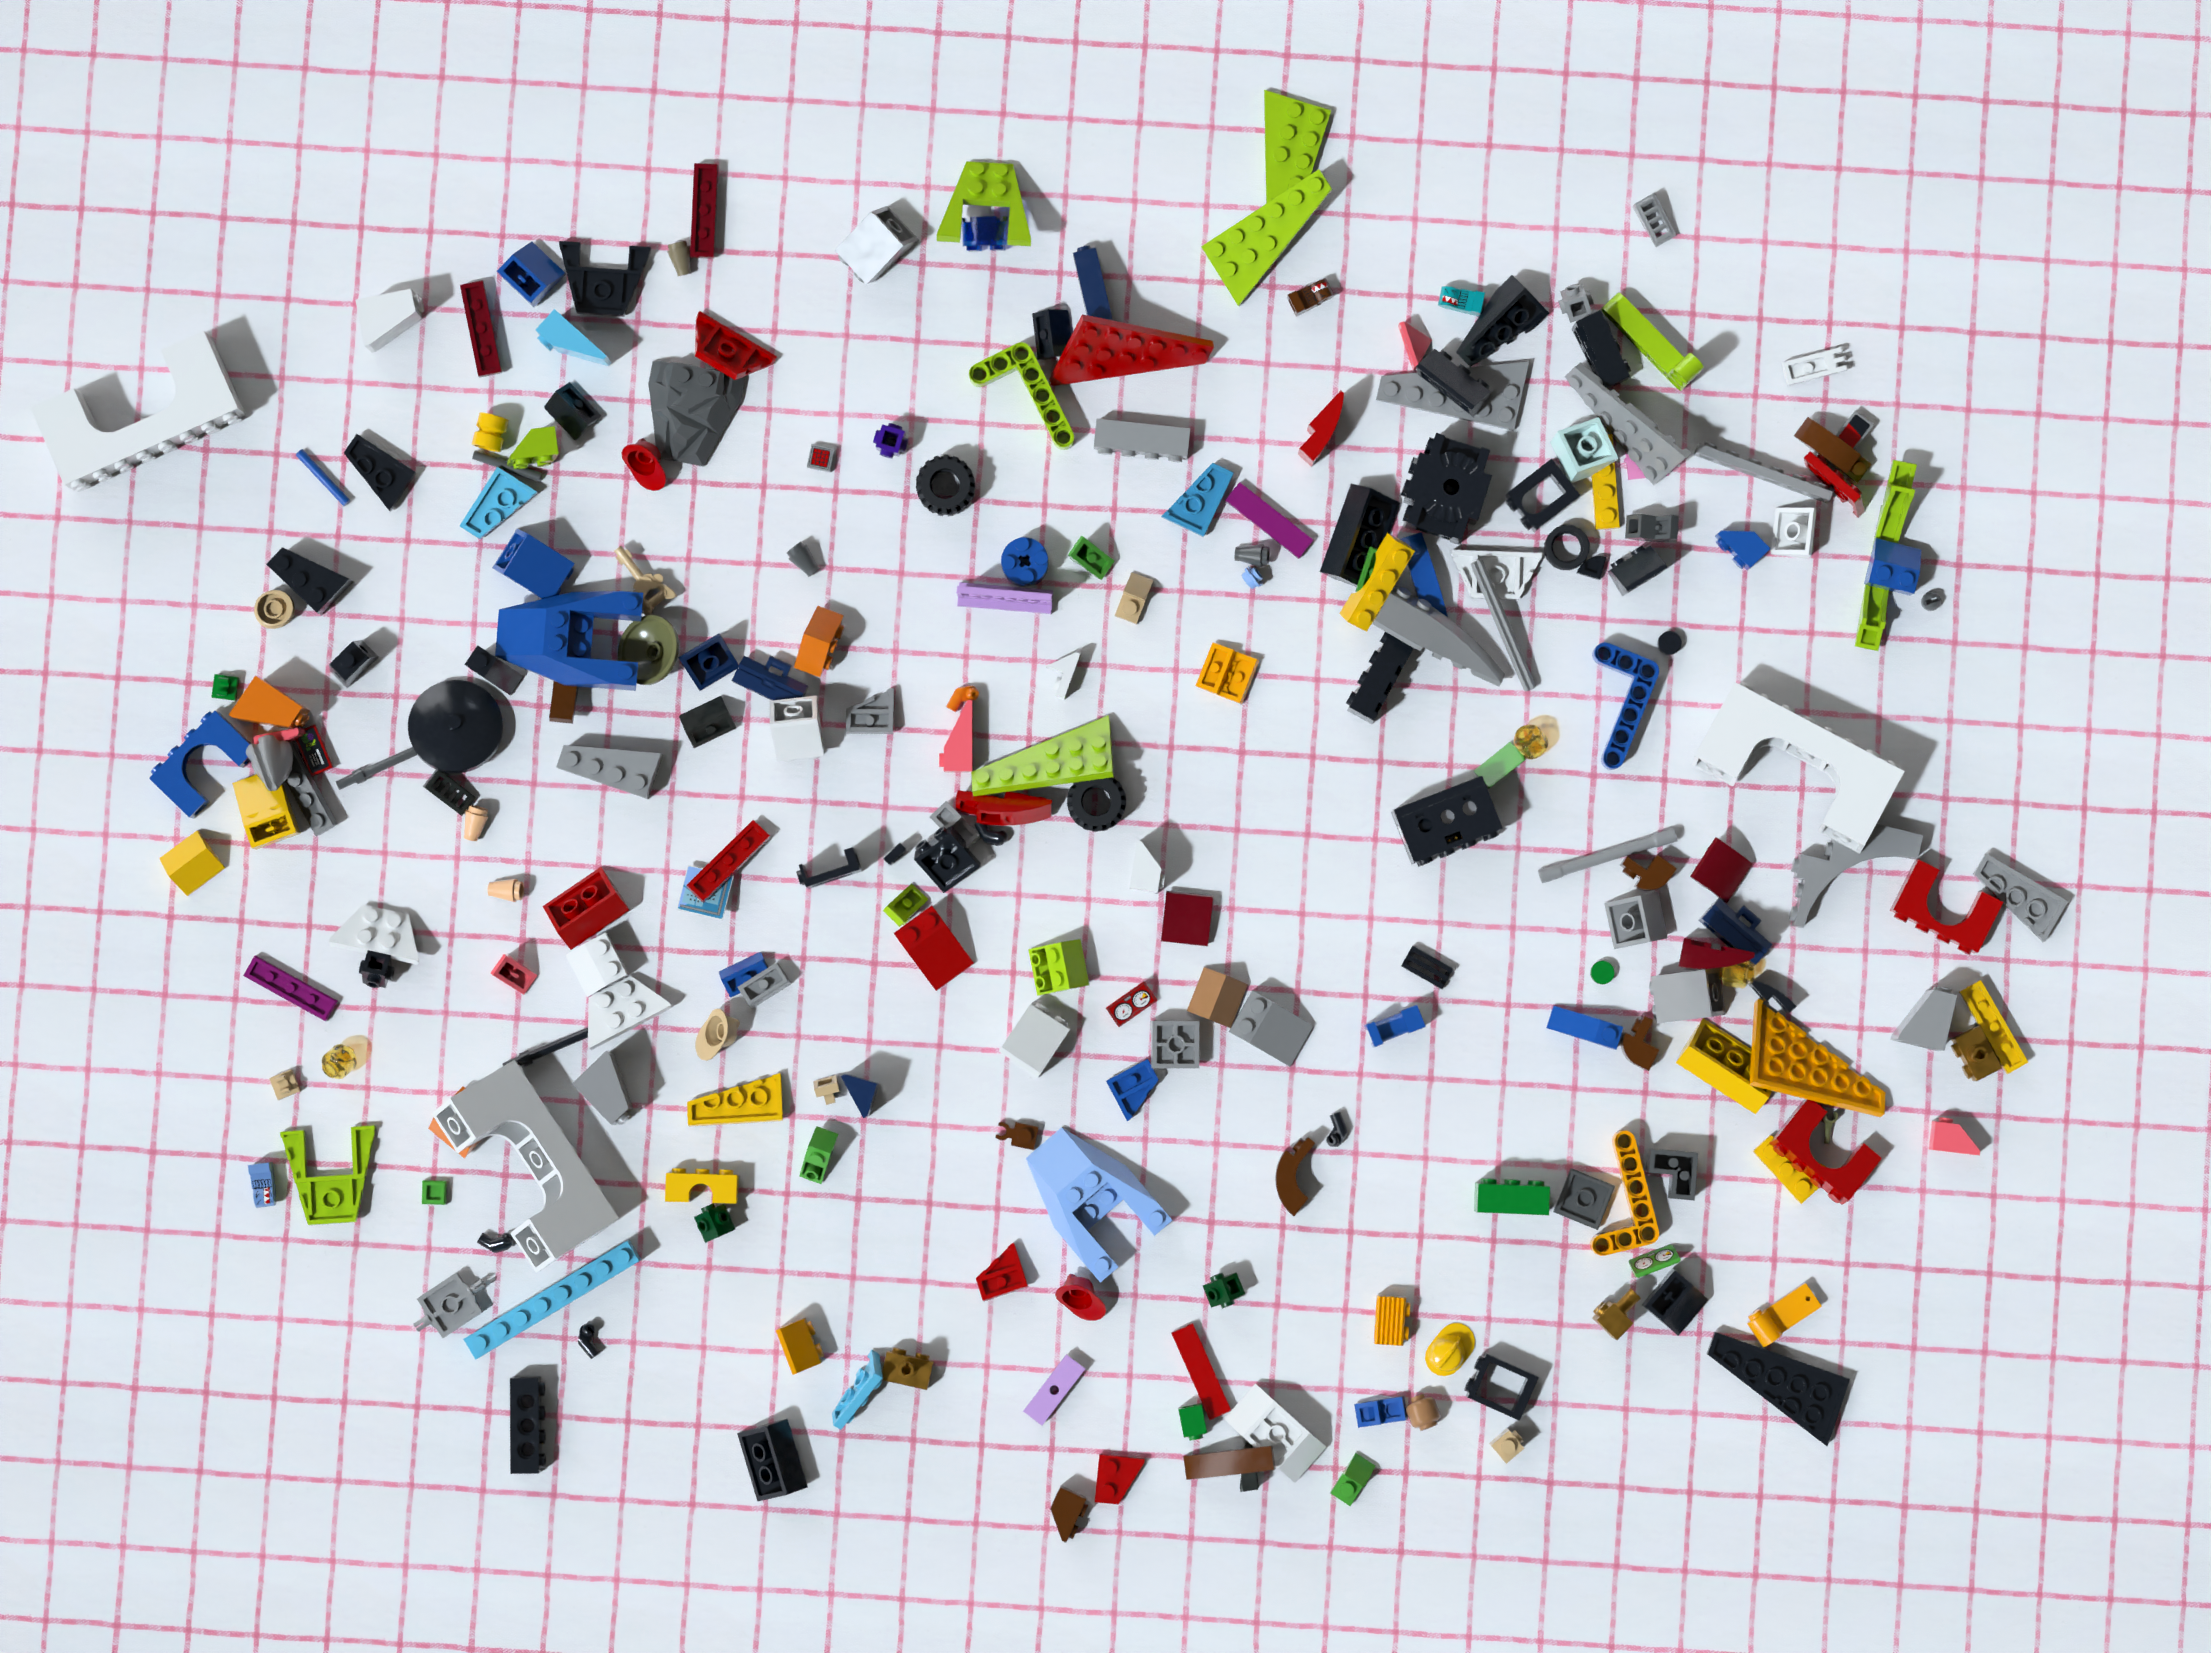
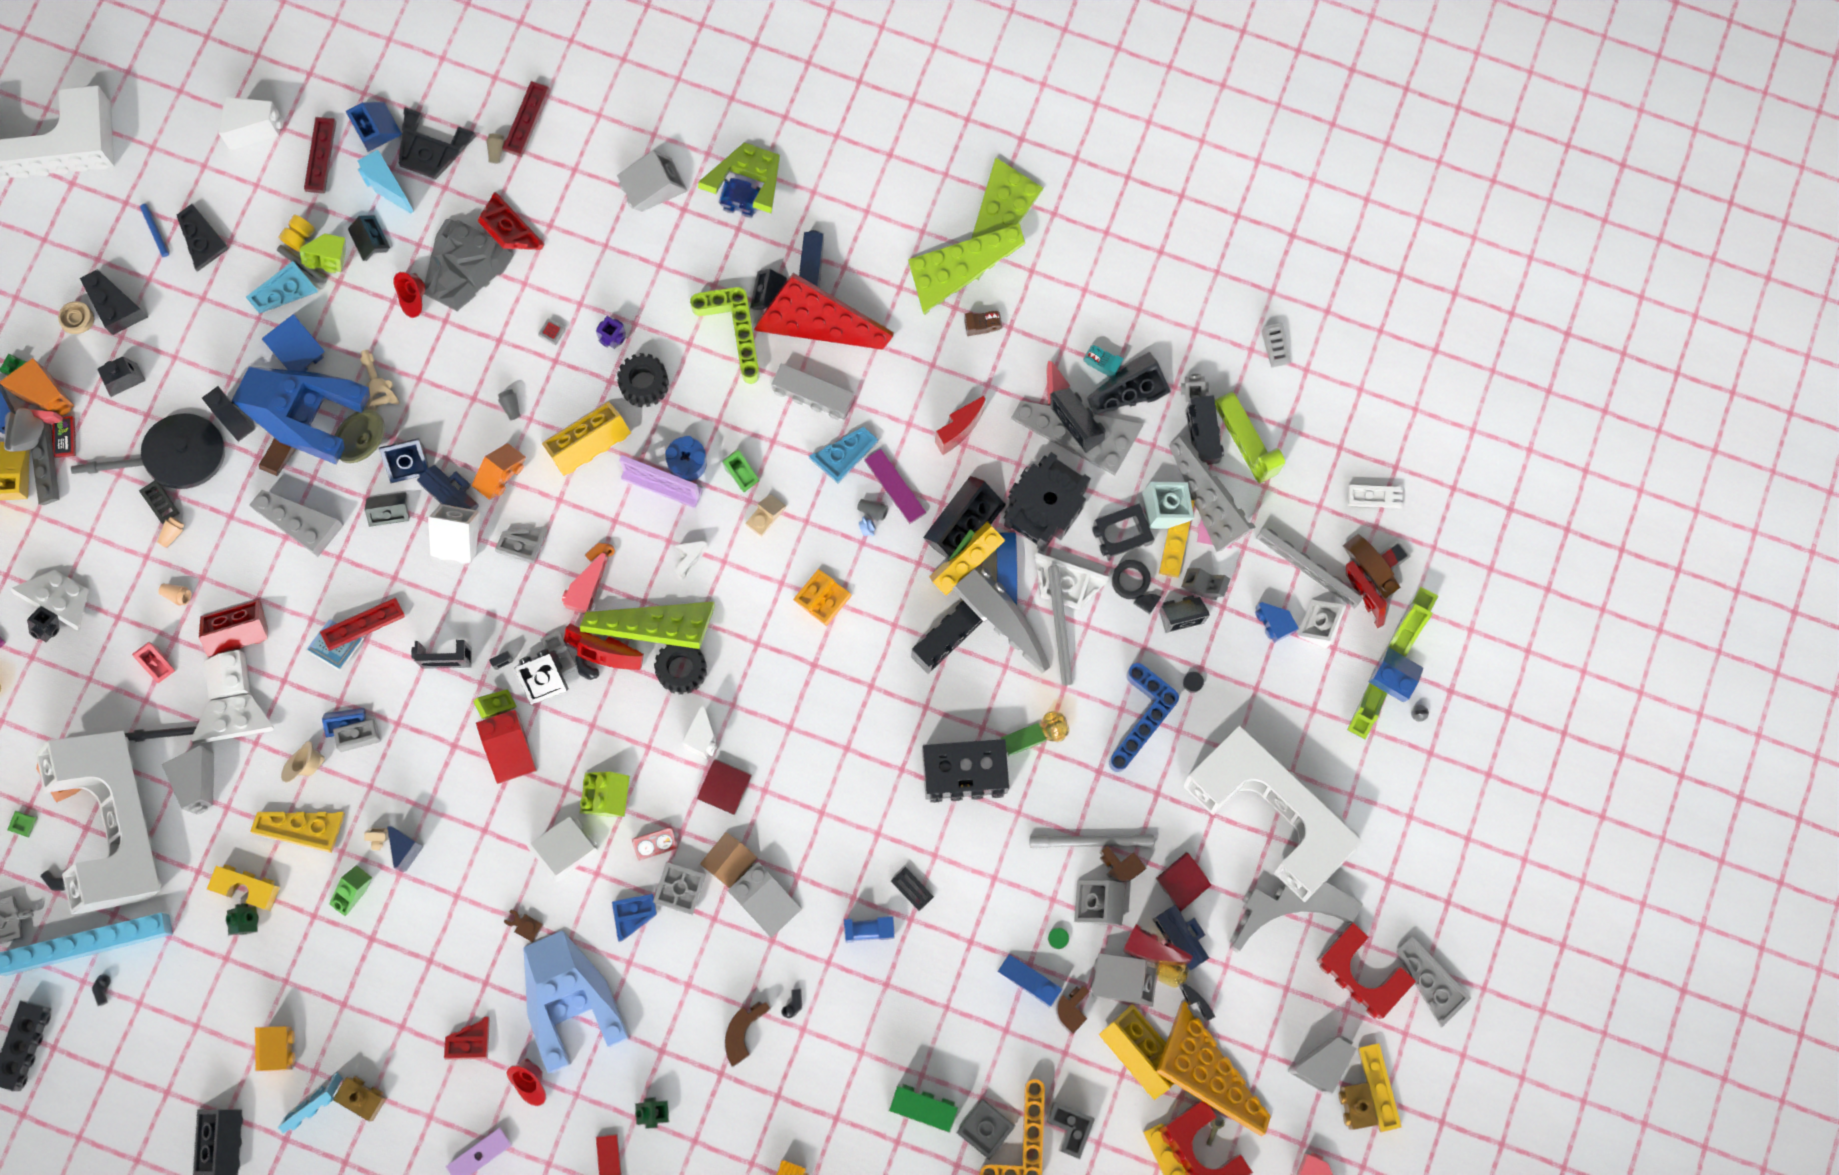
camera: 10 degrees right, 10 degrees down
none -> yellow slope [541,401,631,476]

